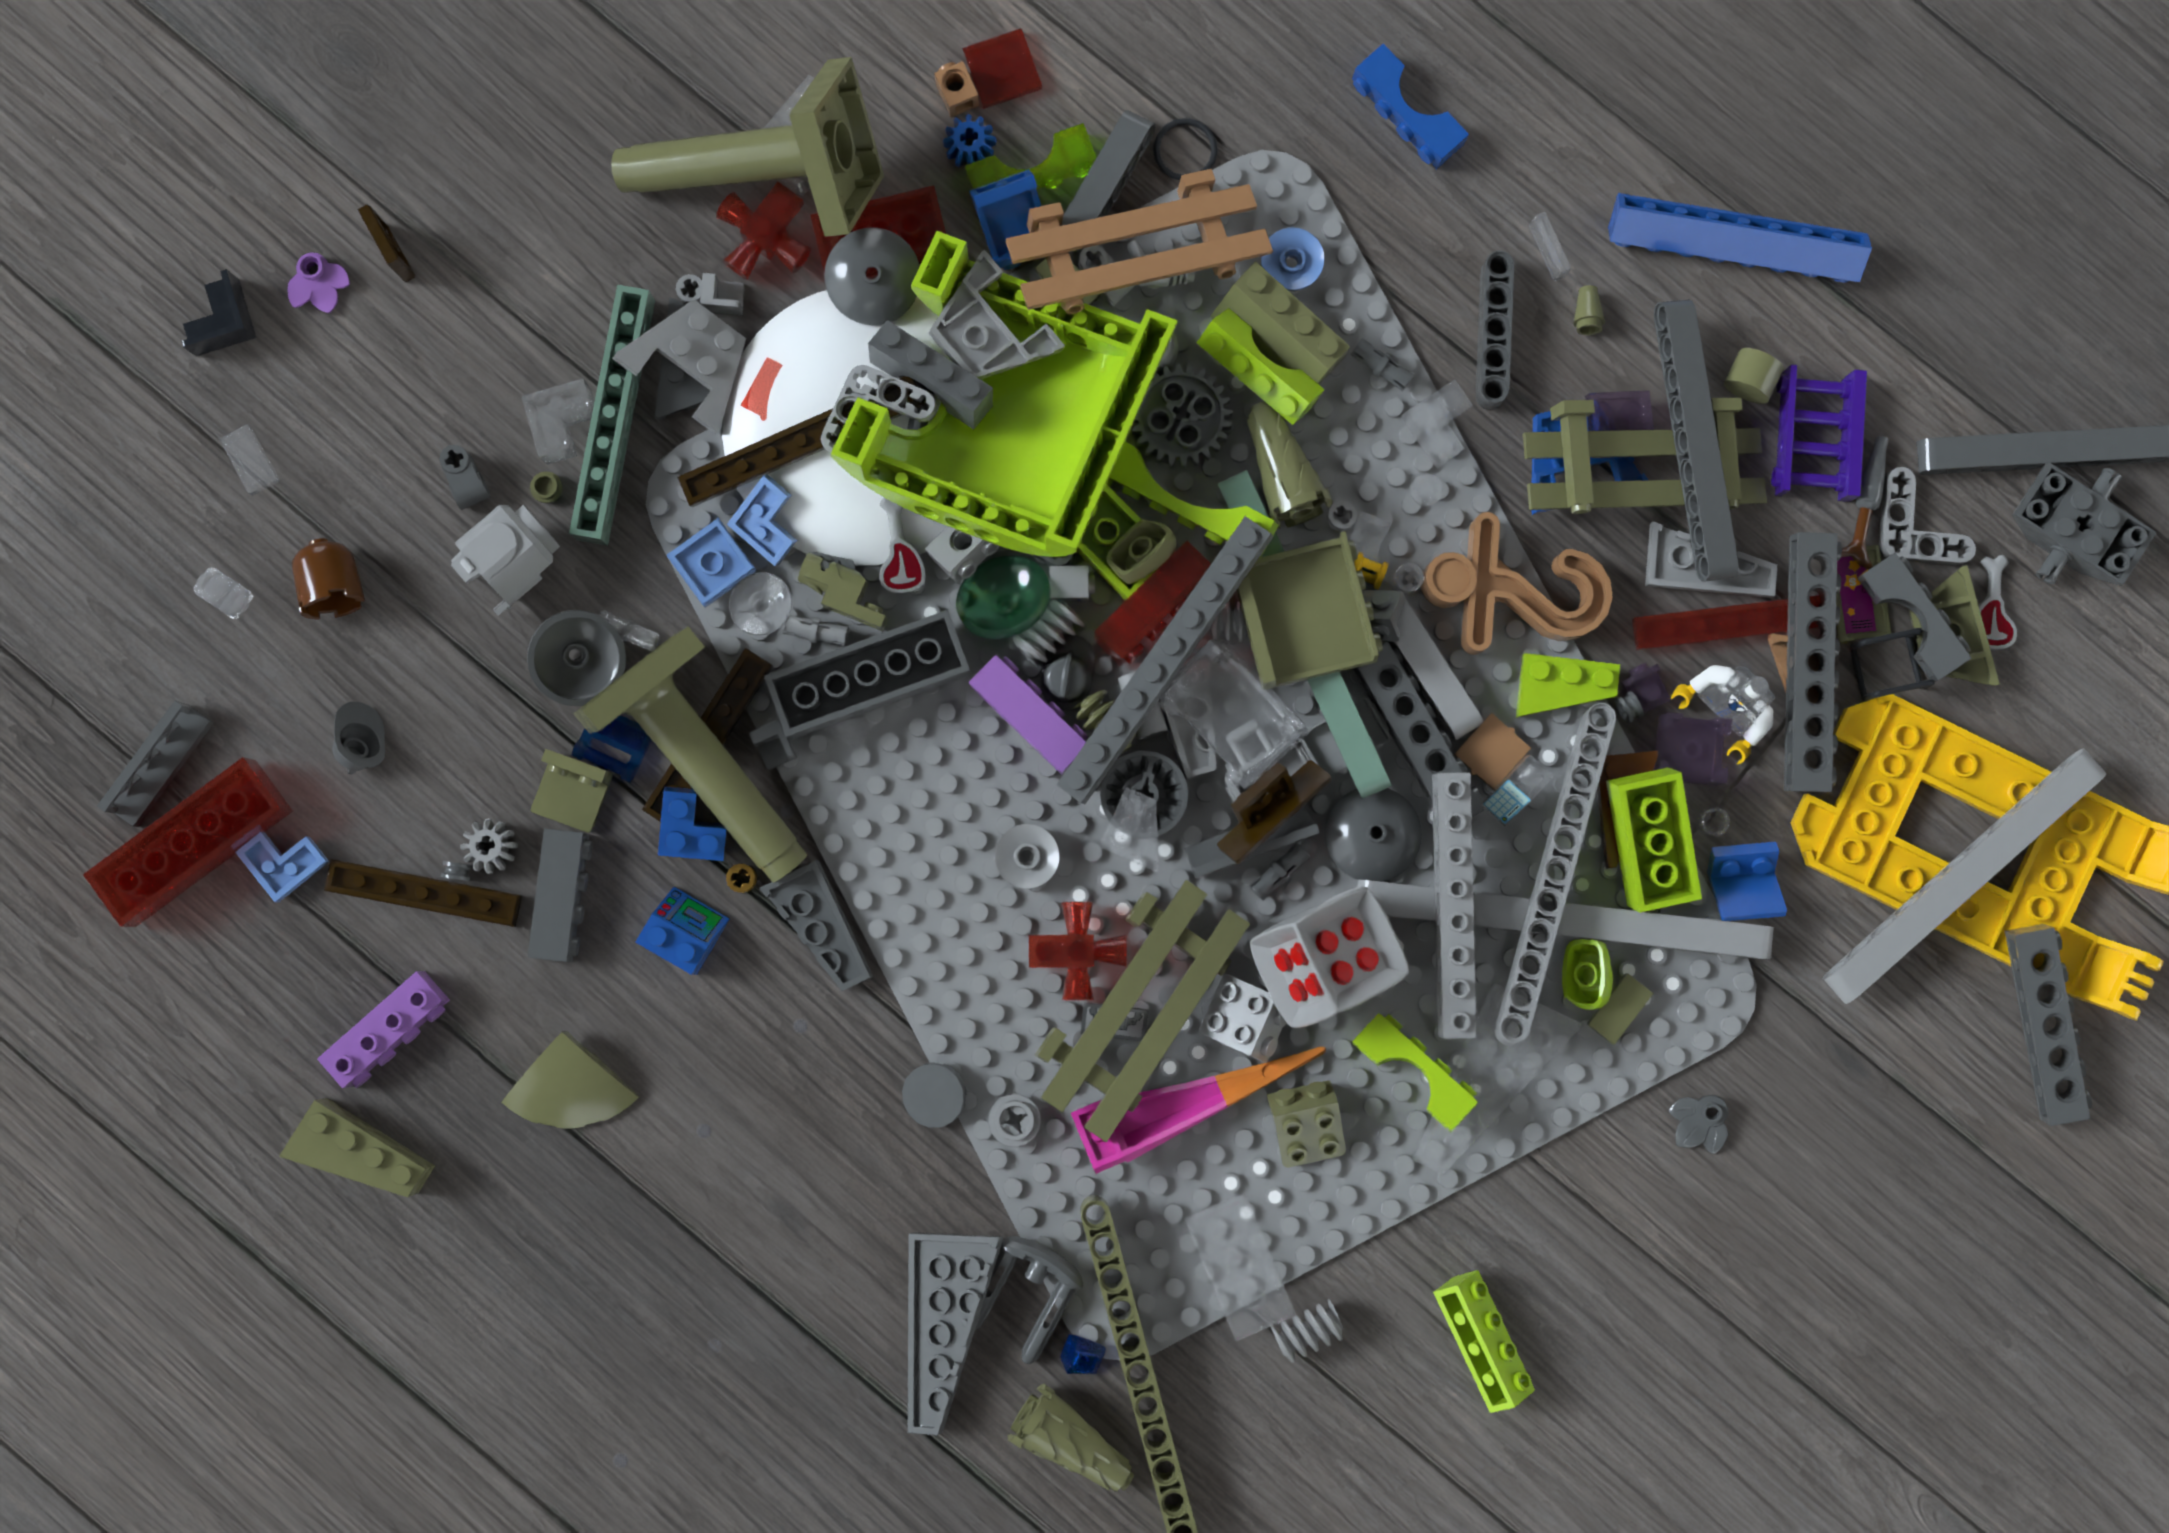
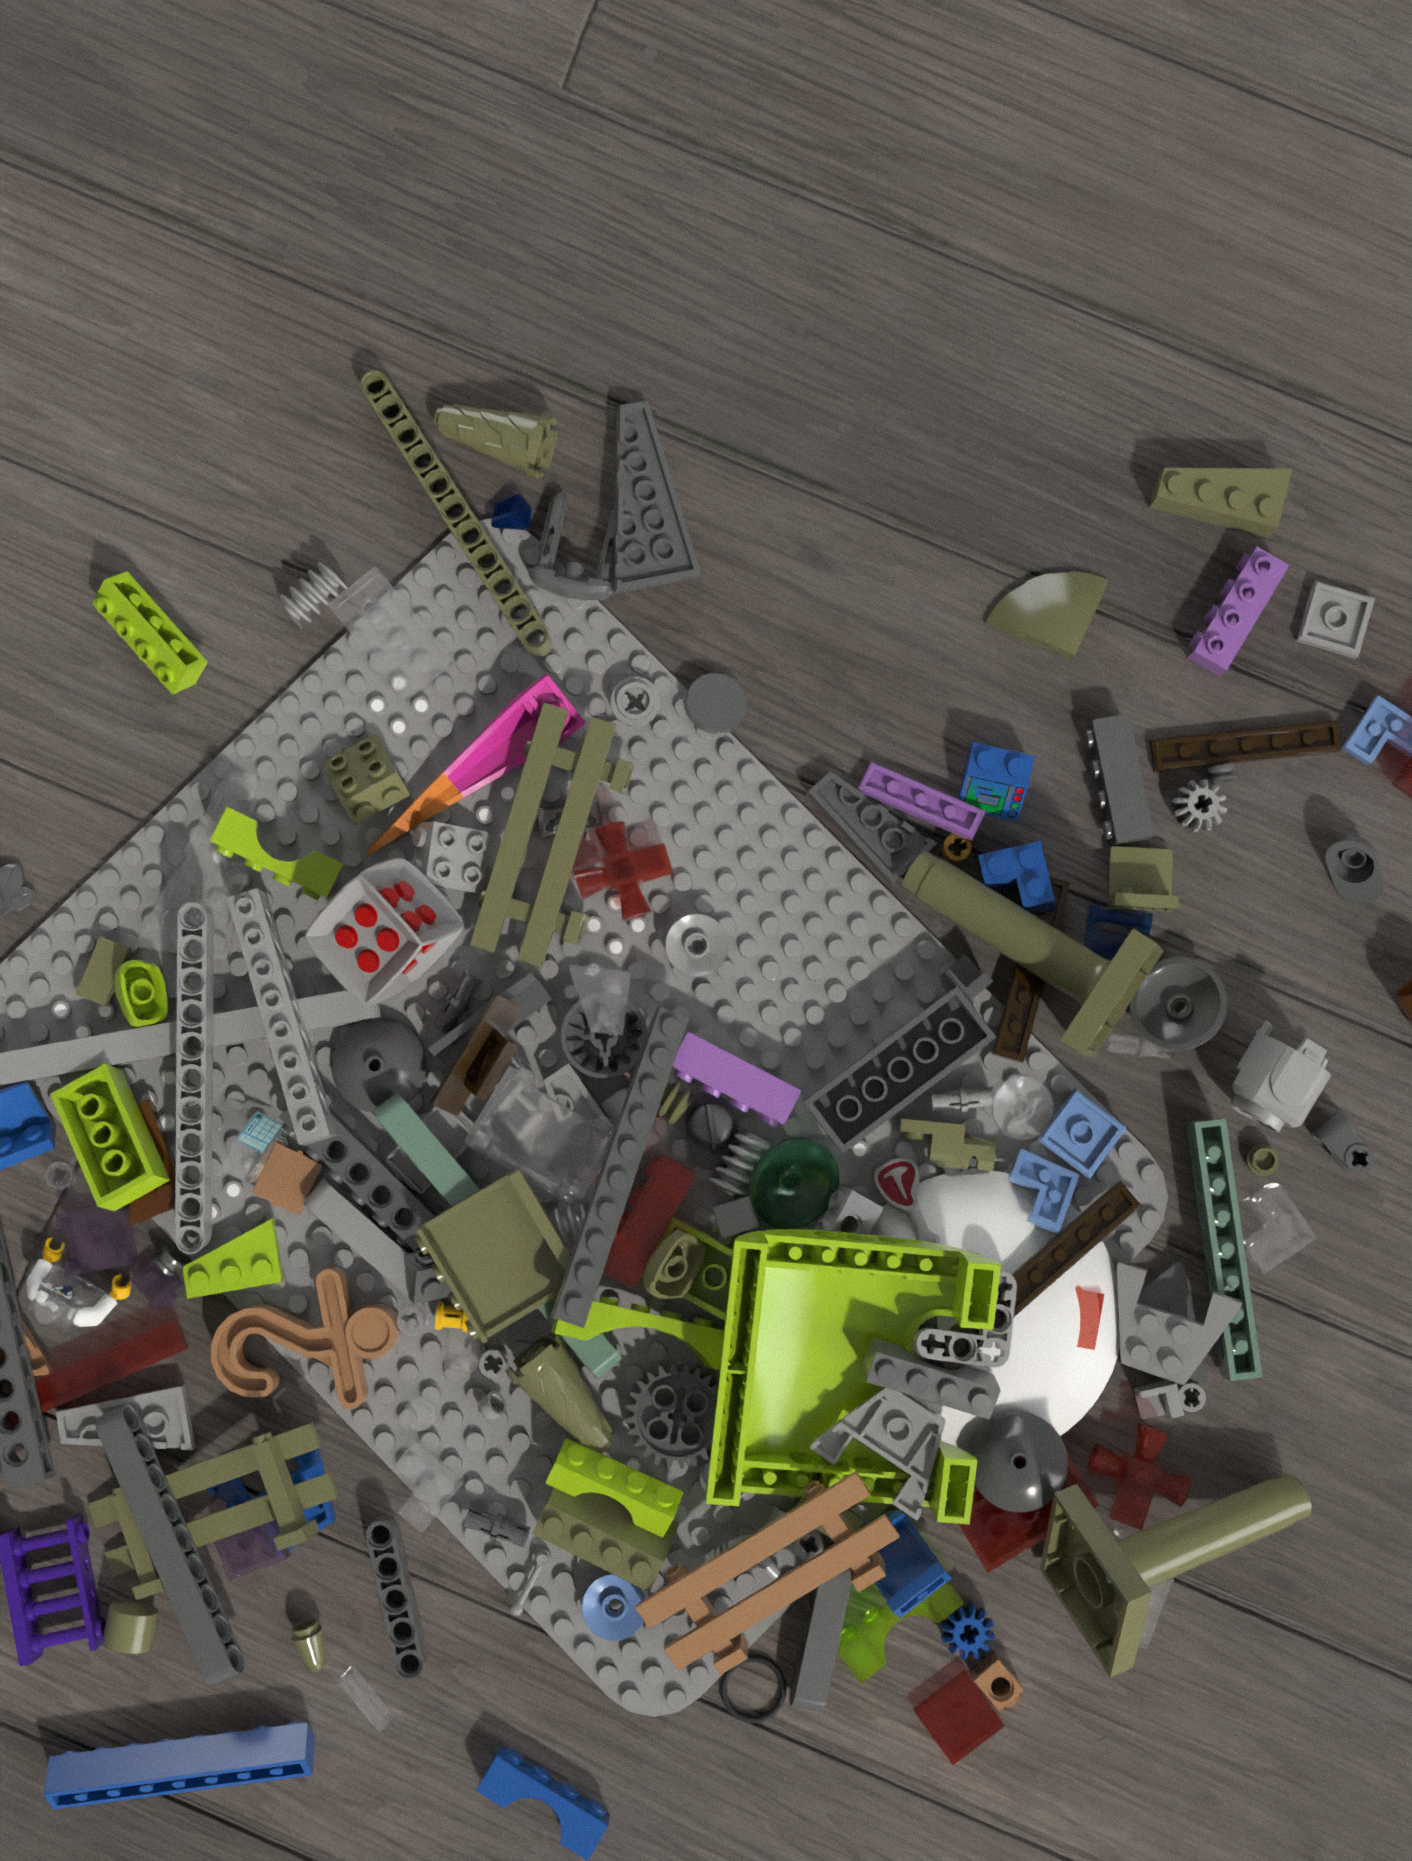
camera: 170 degrees right, 0 degrees up
none -> light grey hinge [478,1391,506,1420]
none -> light grey hinge [510,1553,549,1616]
none -> medium lavender tile [858,762,985,841]
none -> light grey tile [1296,581,1375,659]

